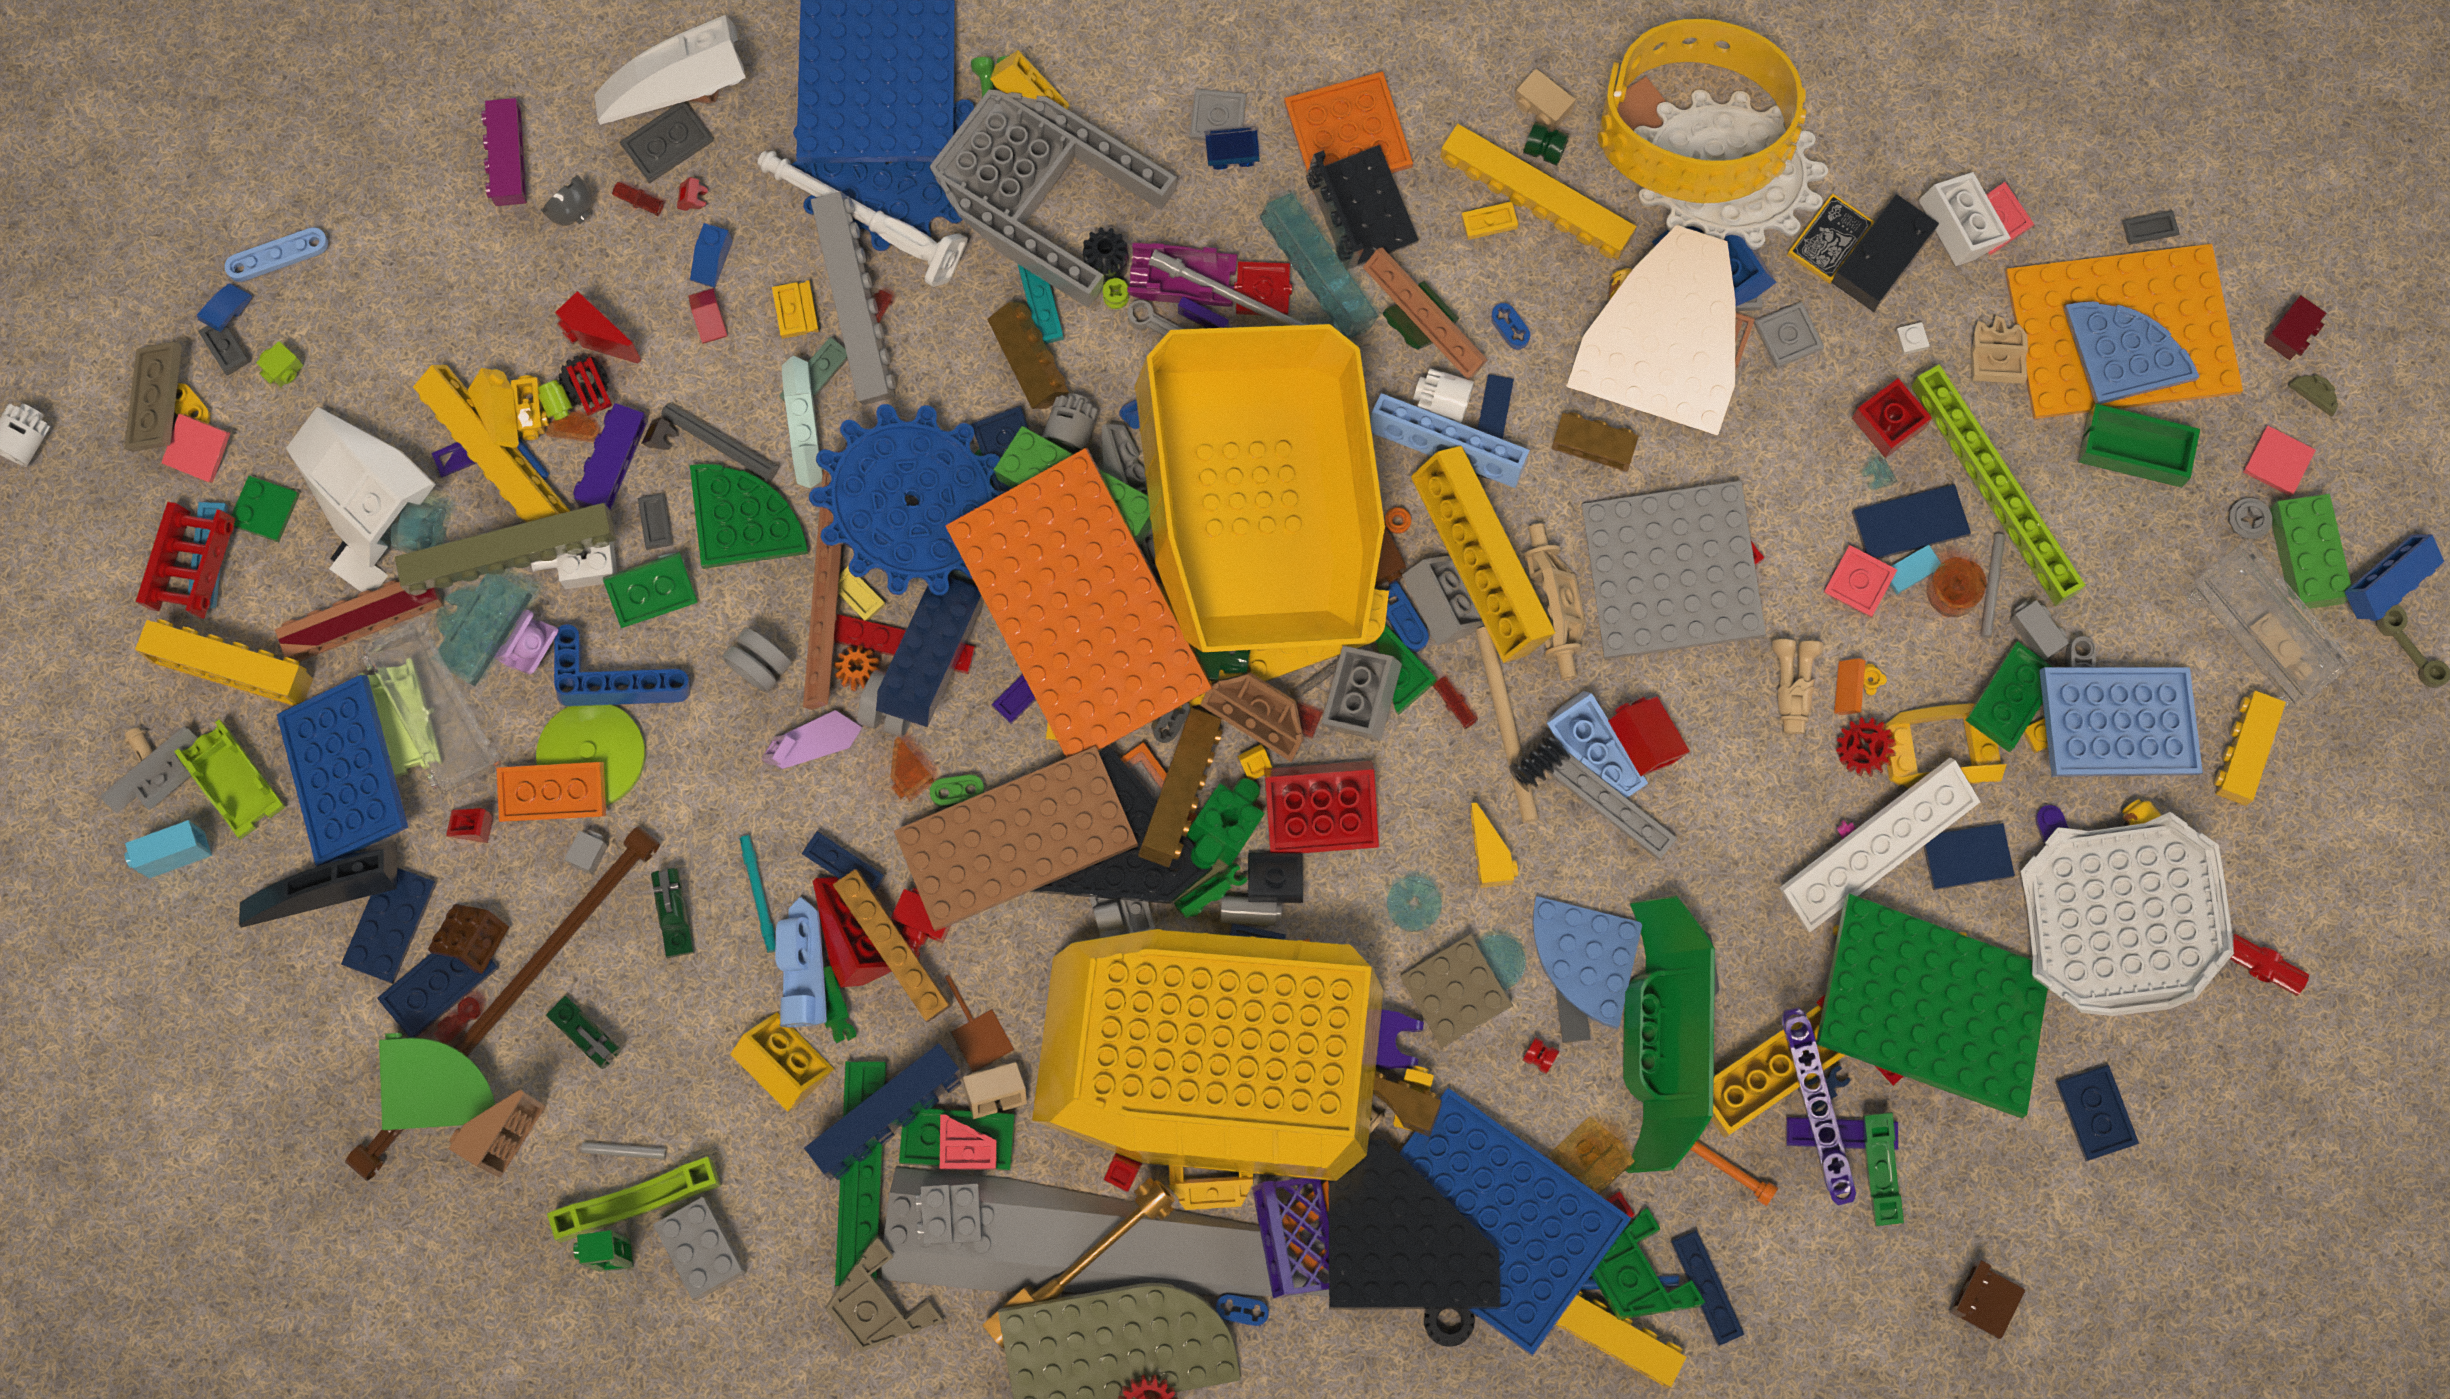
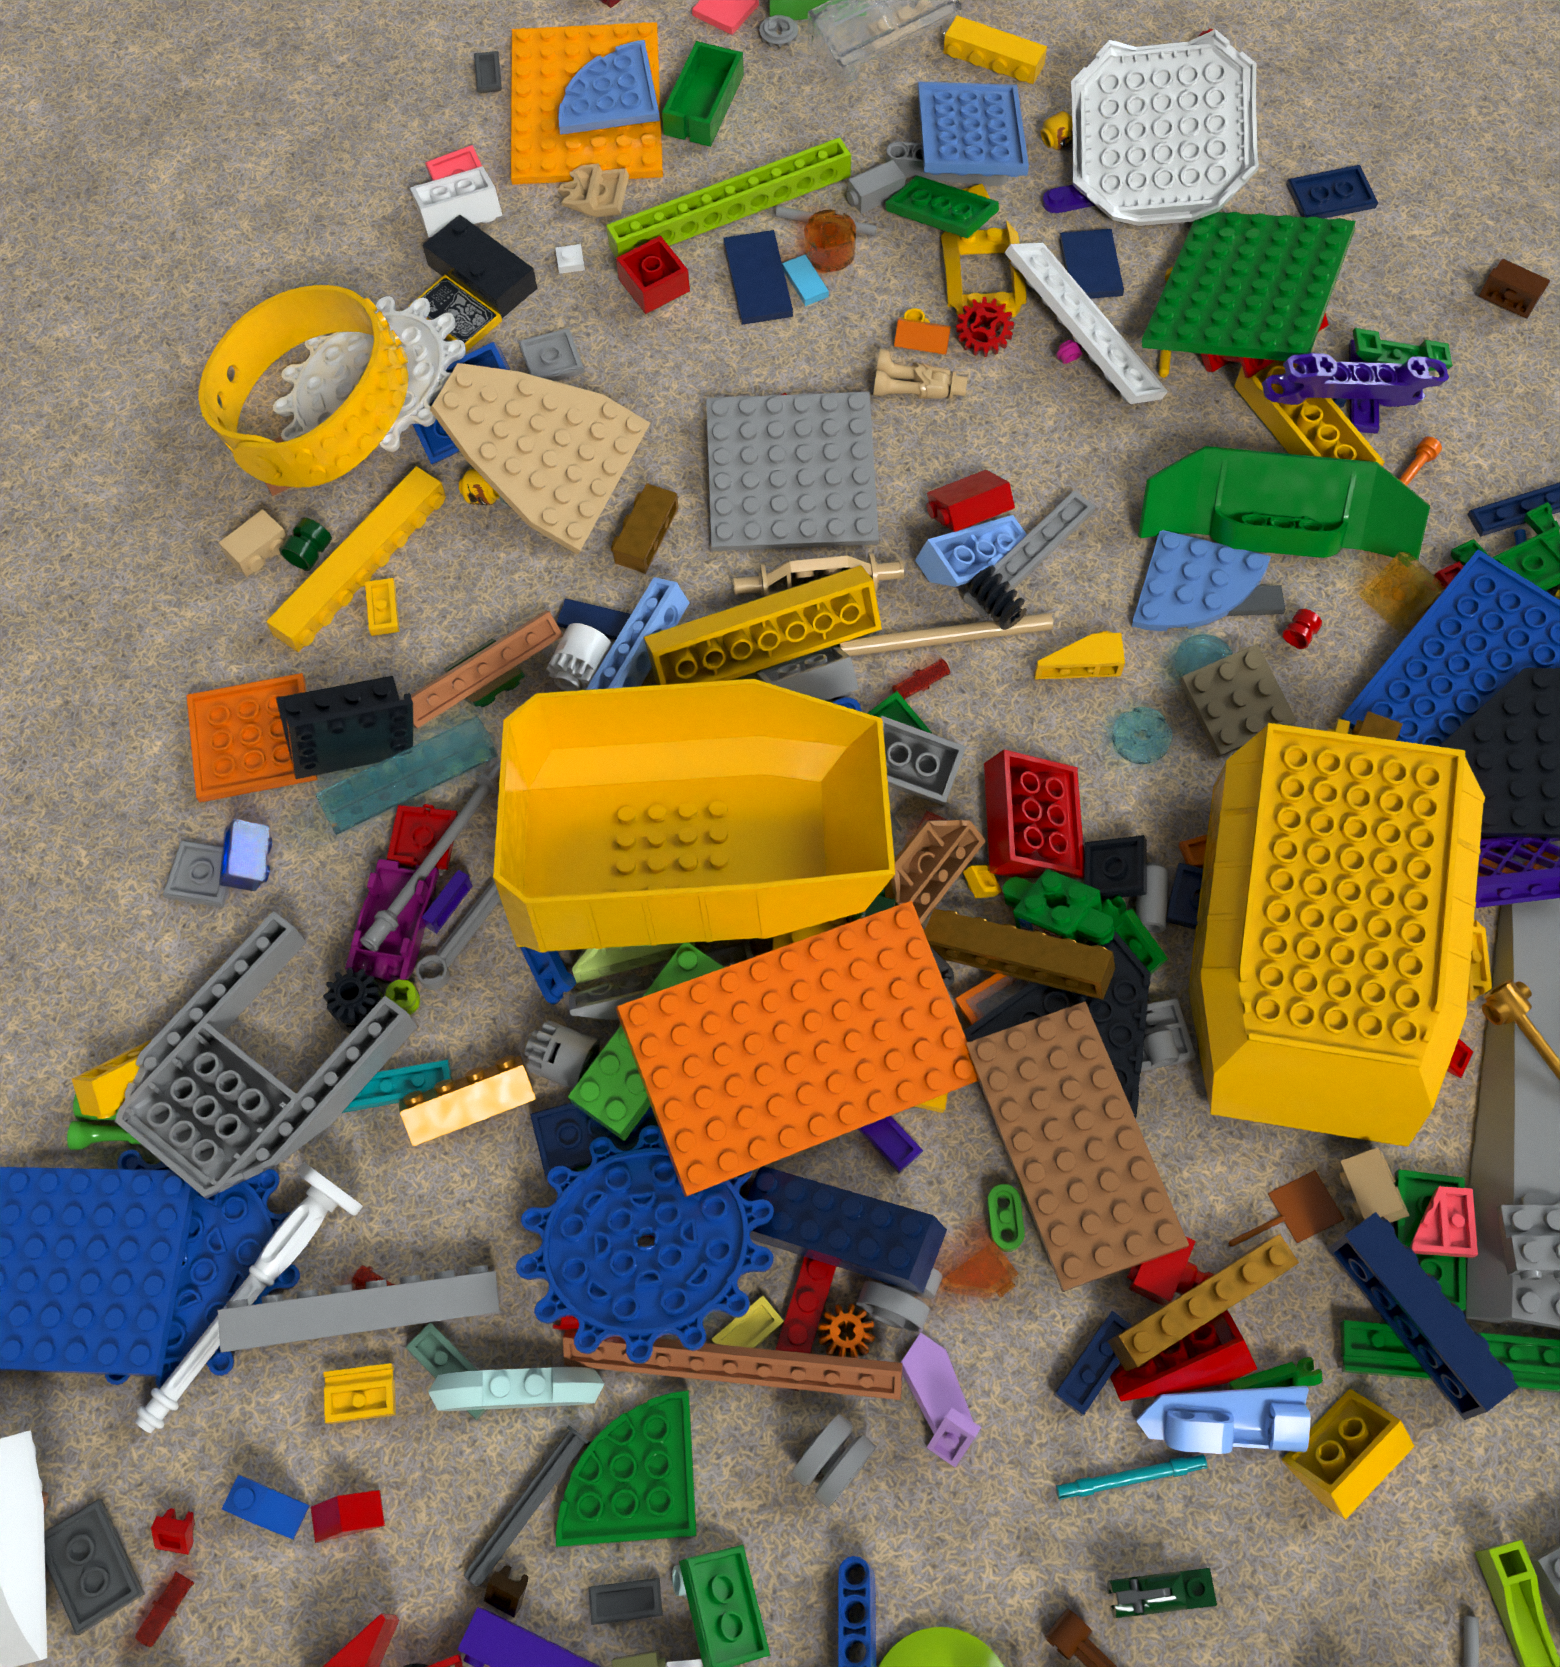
camera: 85 degrees left, 10 degrees down
blue beam [1491,303,1530,350] -> none
coral tile [1824,545,1897,618] -> none
clear light blue tile [1862,458,1898,490] -> none

